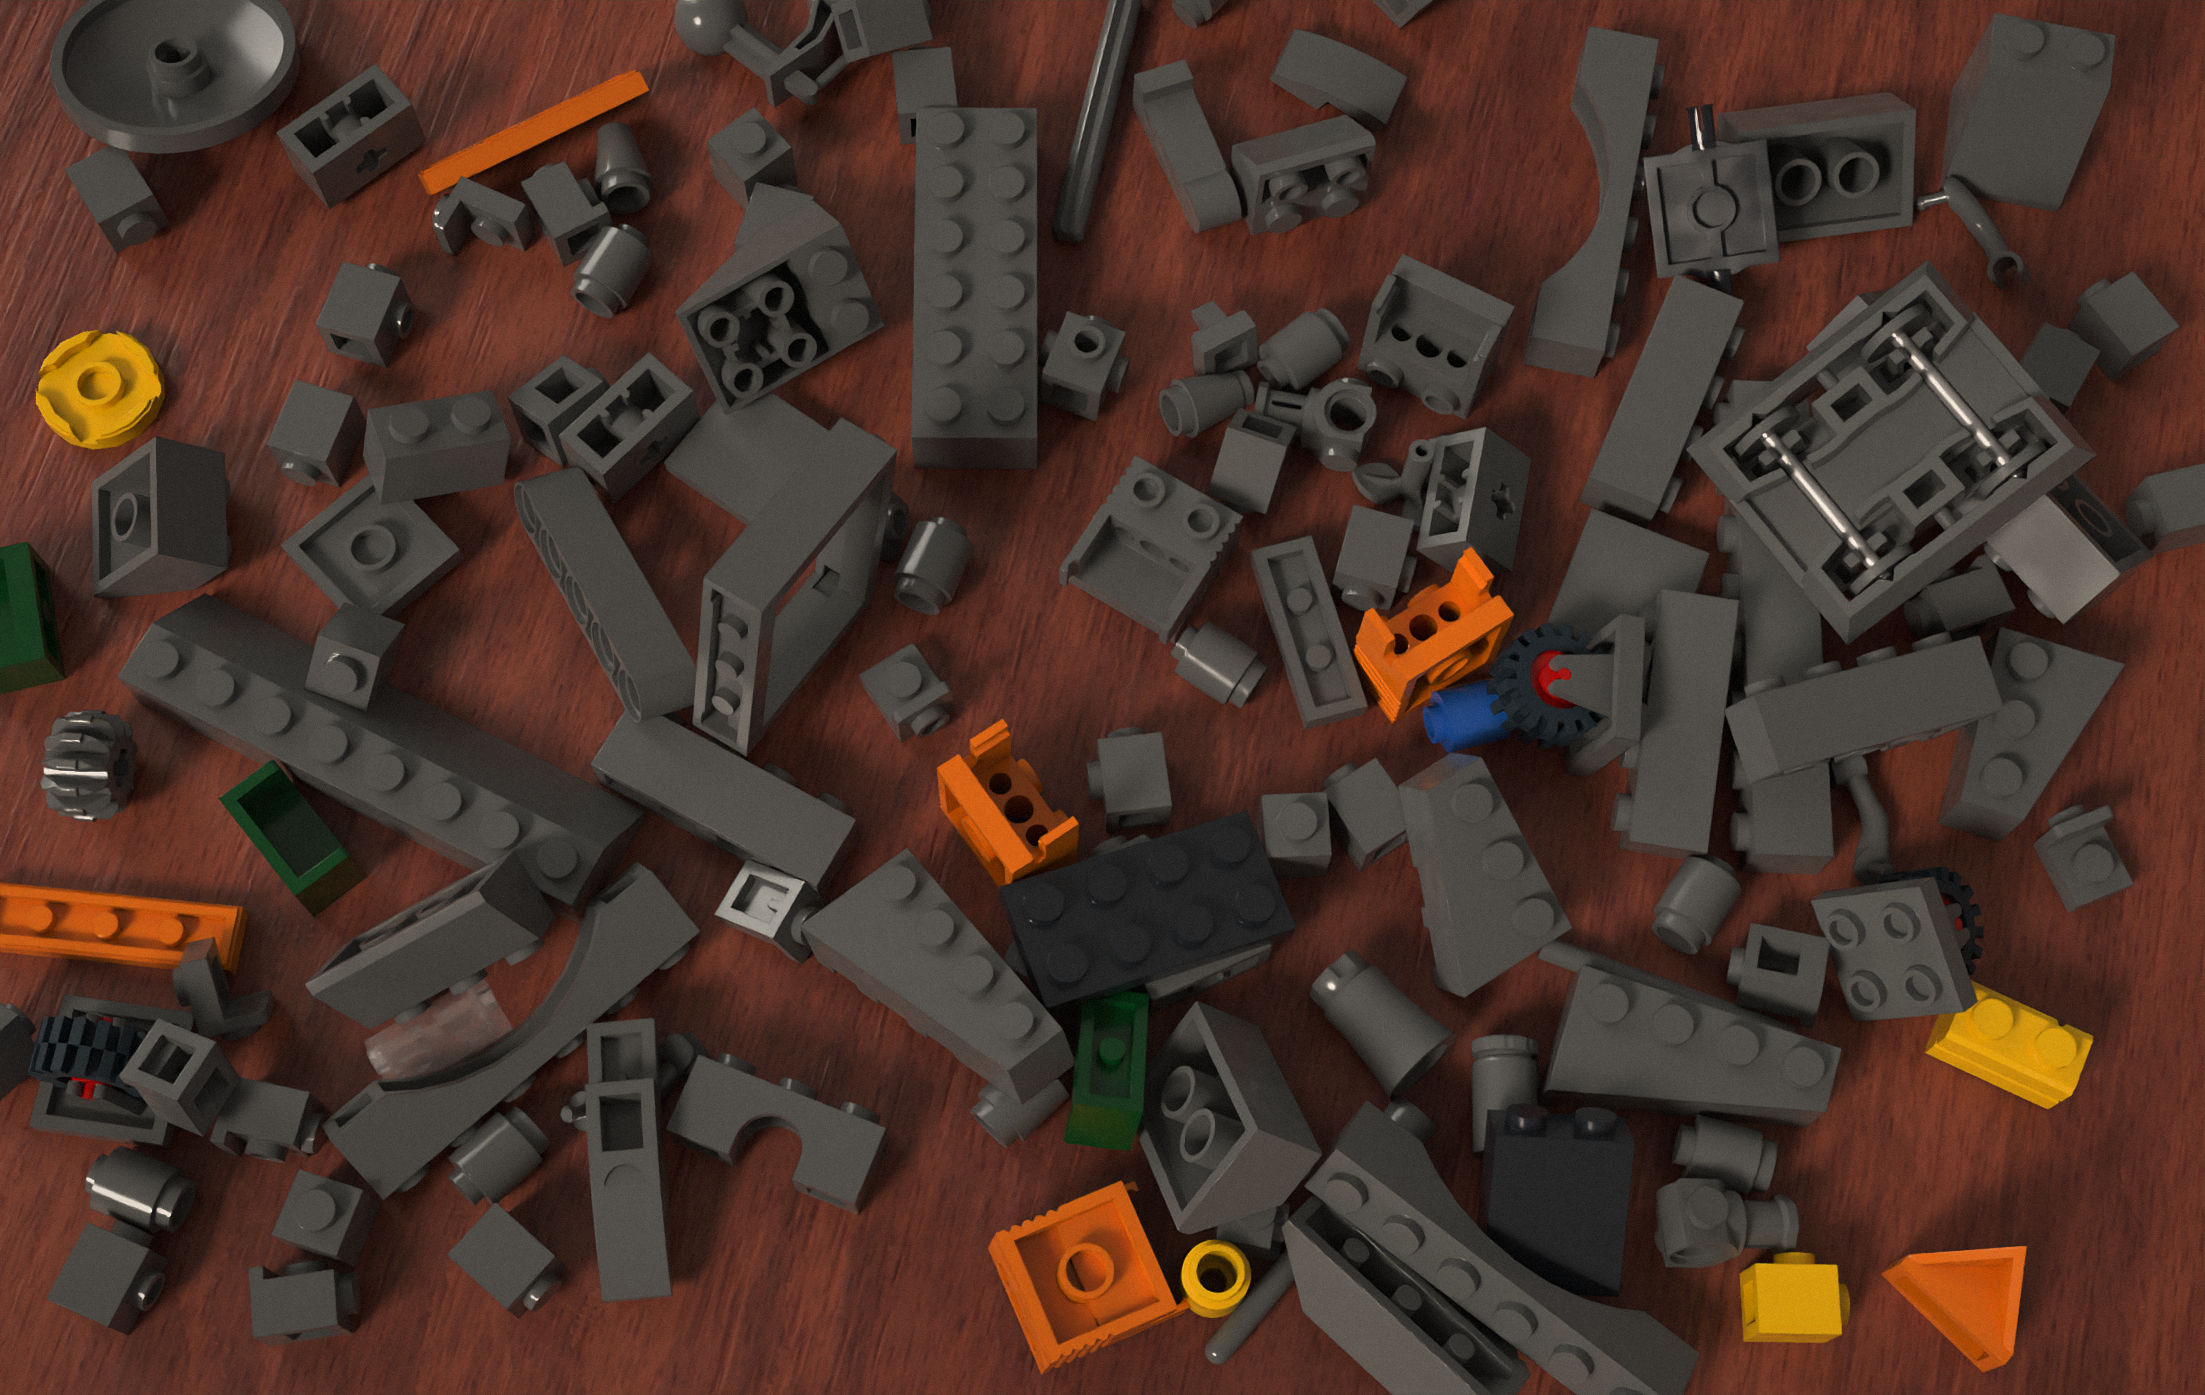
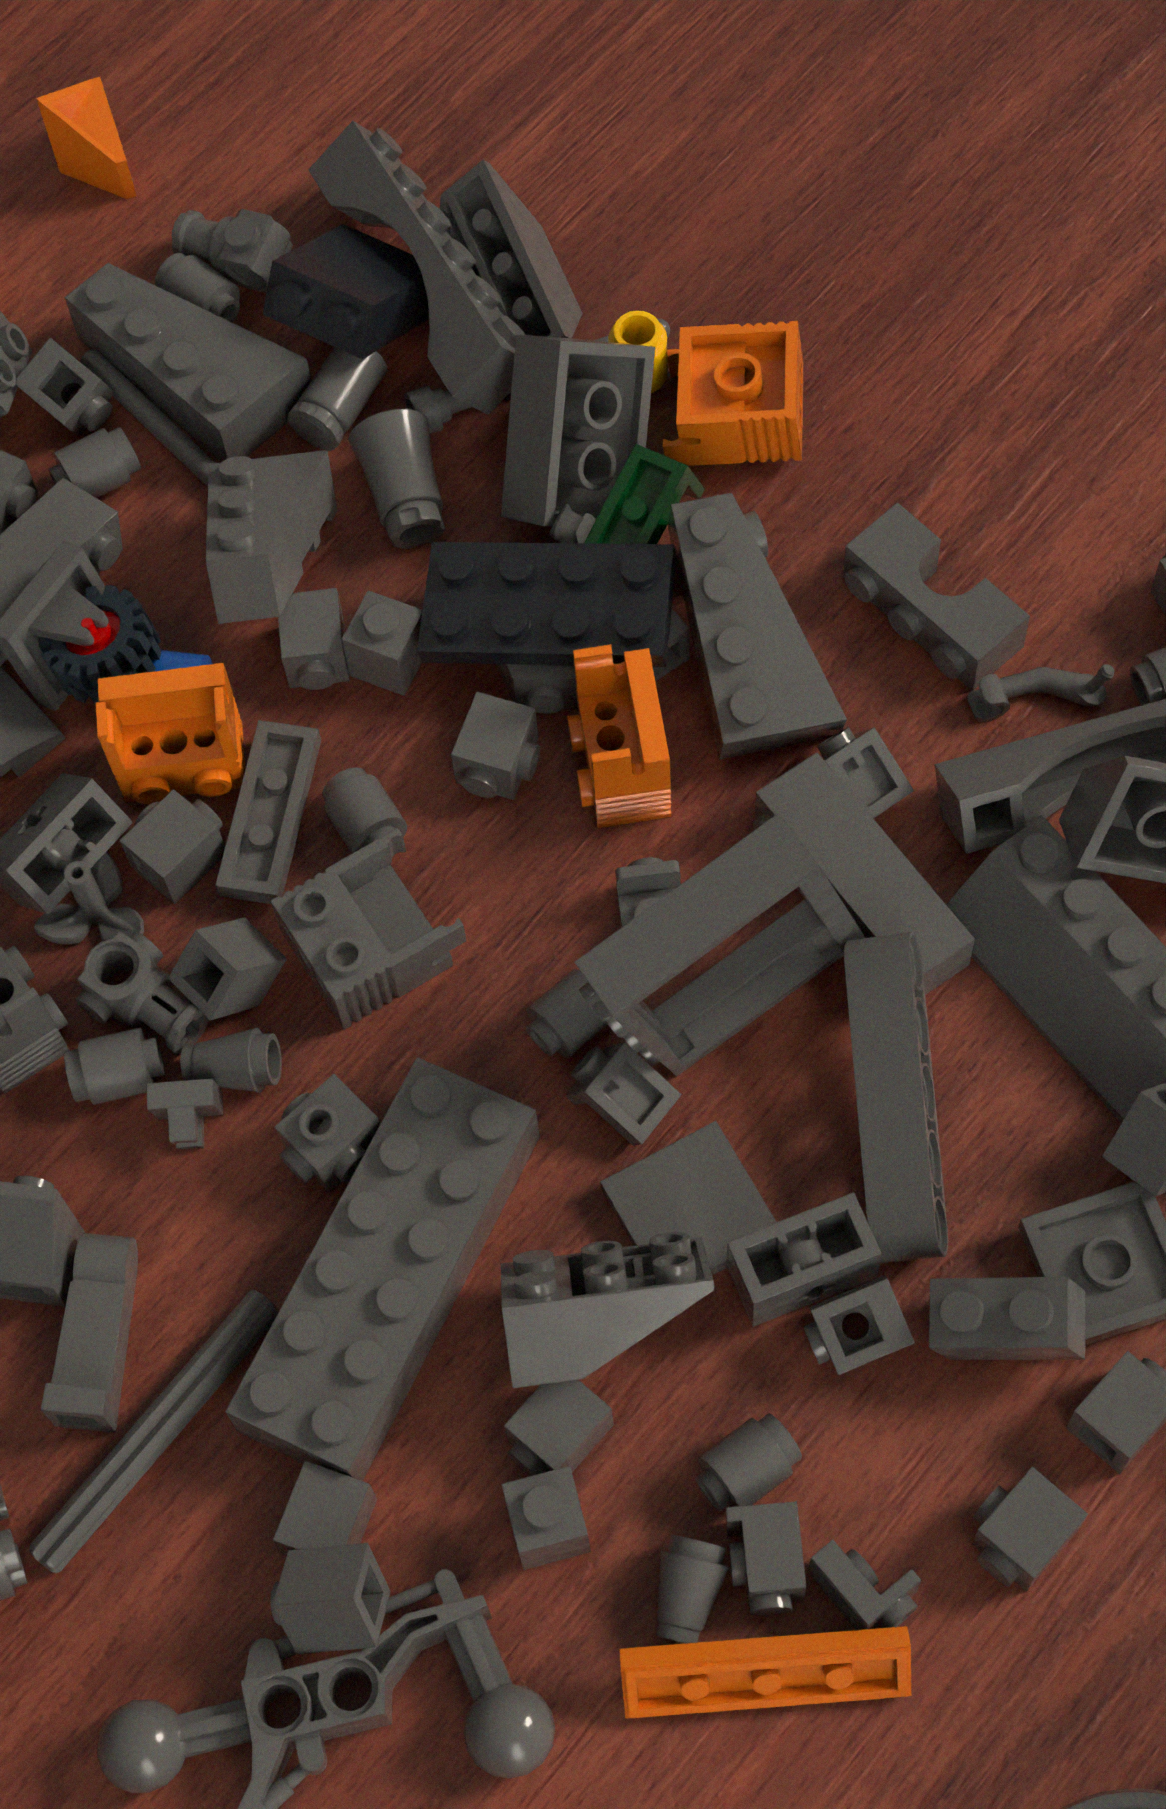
camera: 145 degrees left, 5 degrees down
dark grey brick [276,64,426,210] -> none
dark grey slope [585,1018,673,1303] -> none
yellow brick [1739,1252,1850,1343] -> none
none -> dark grey hand [549,503,596,543]

